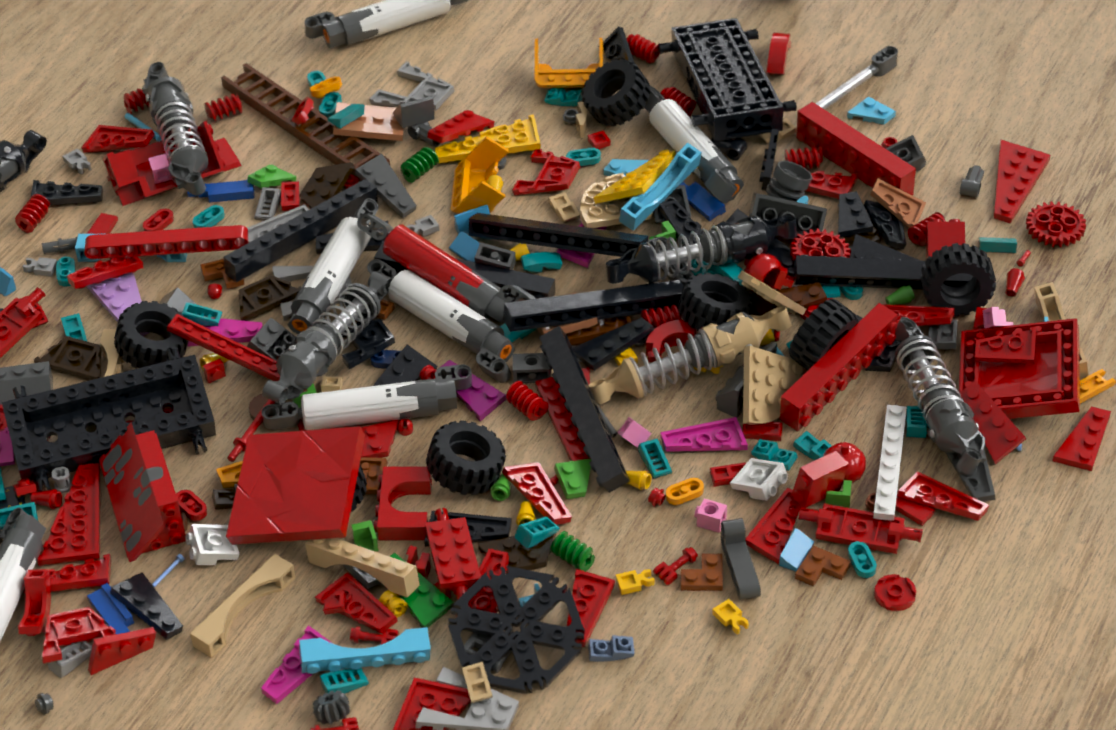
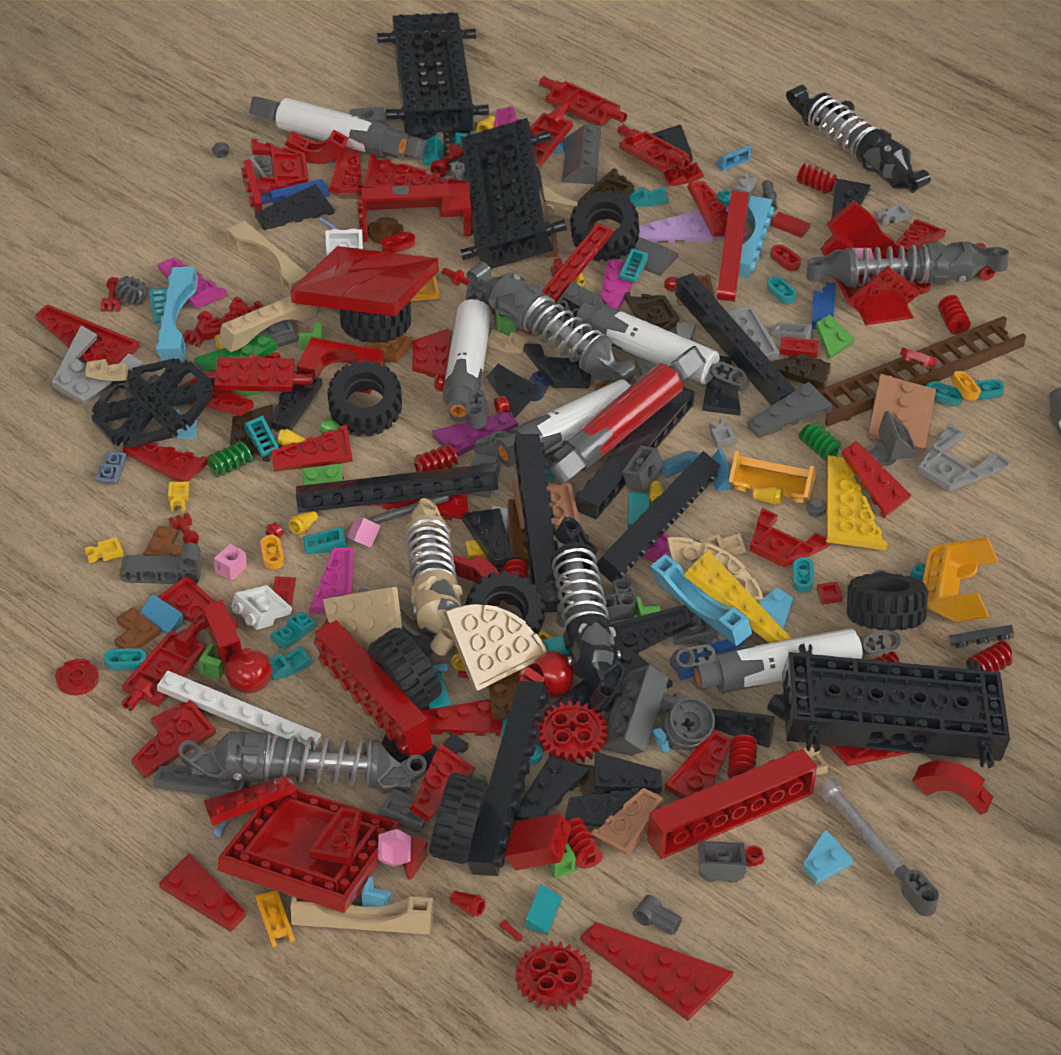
camera: 100 degrees right, 0 degrees up
teal slope [327,104,365,129] -> none

